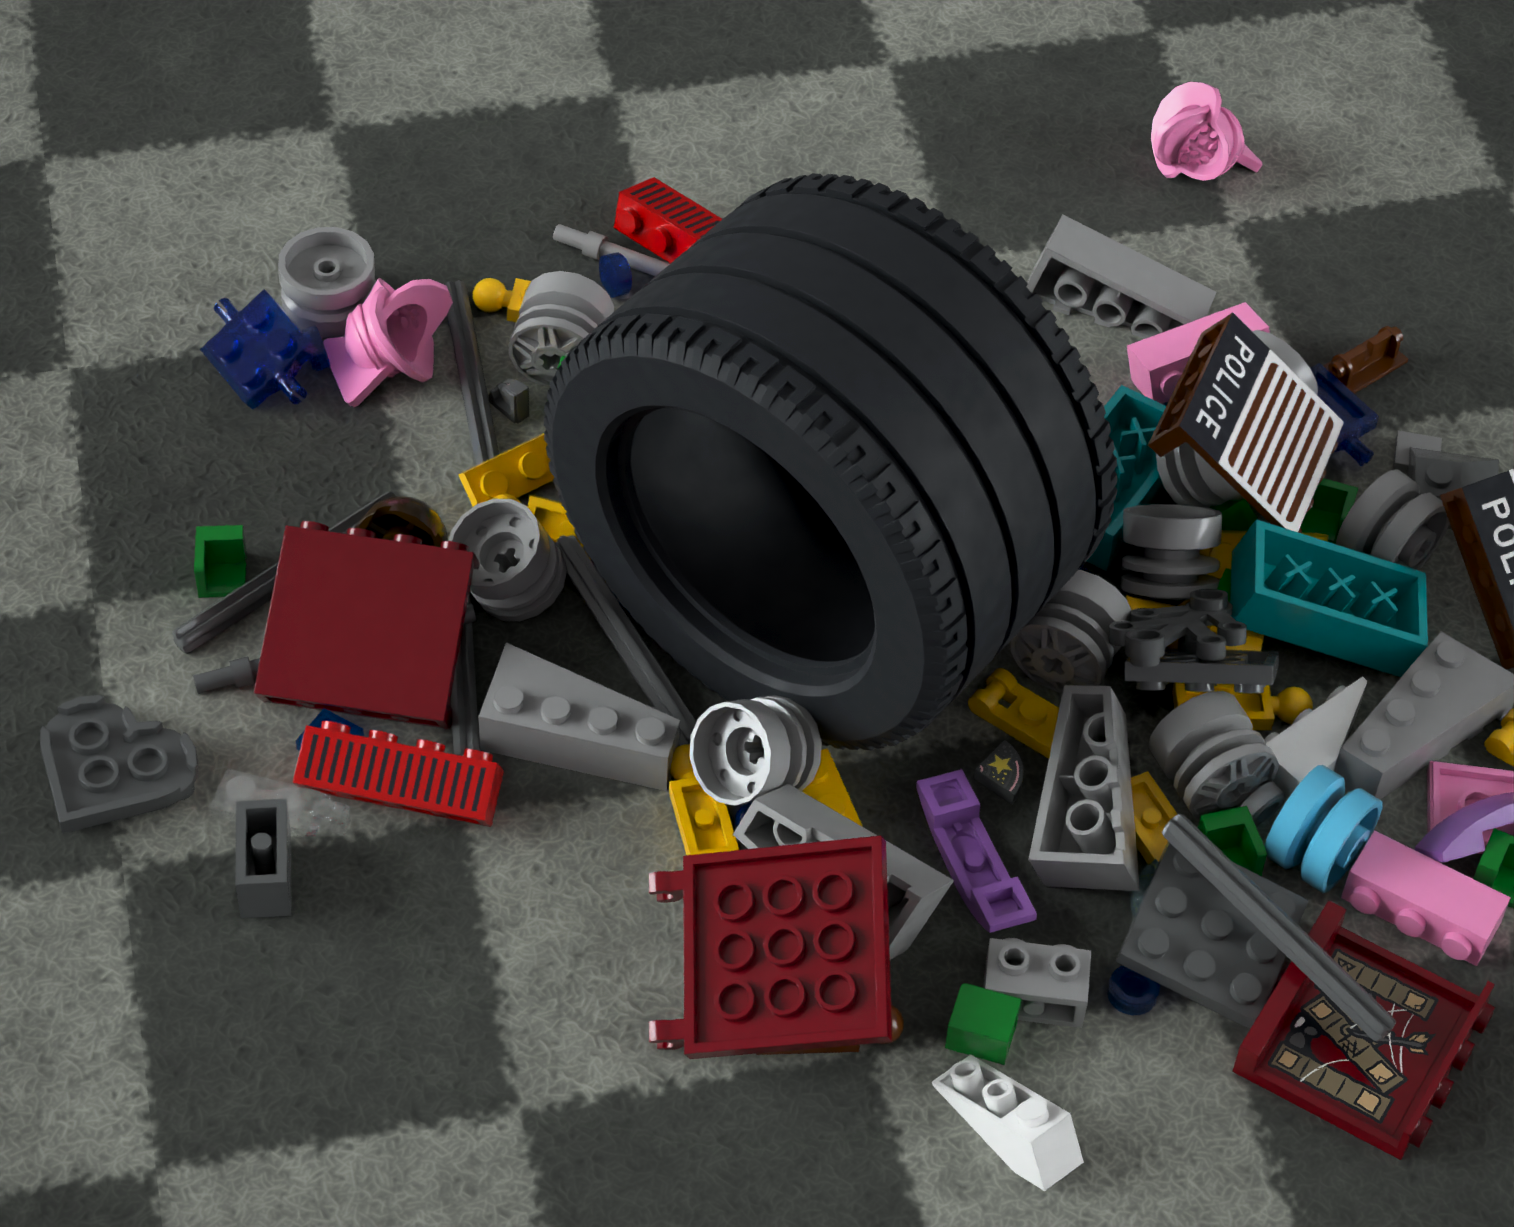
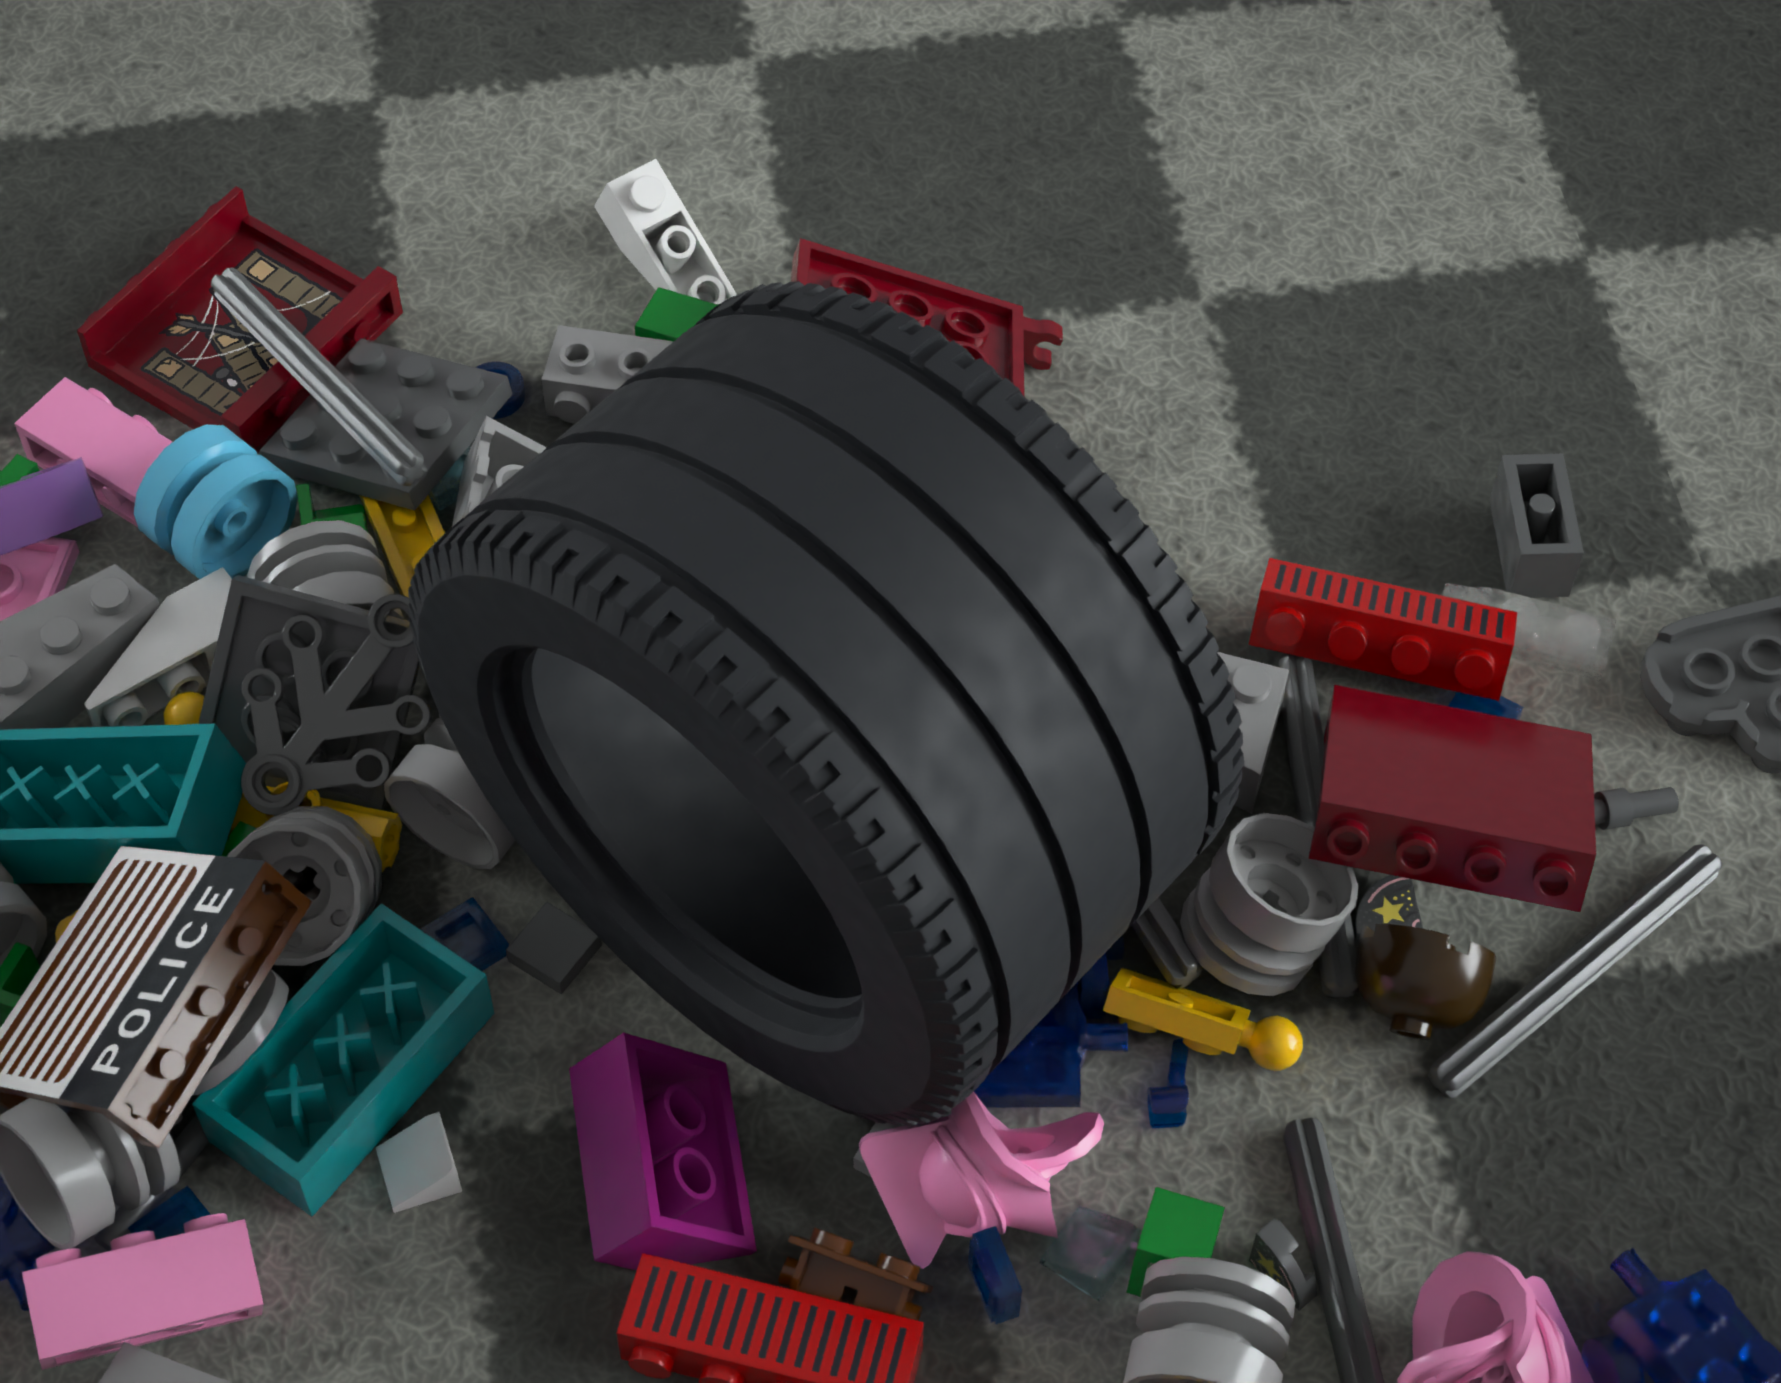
camera: 175 degrees left, 5 degrees up
green panel [194,525,247,598] -> none
yellow plate [458,433,555,507] -> none

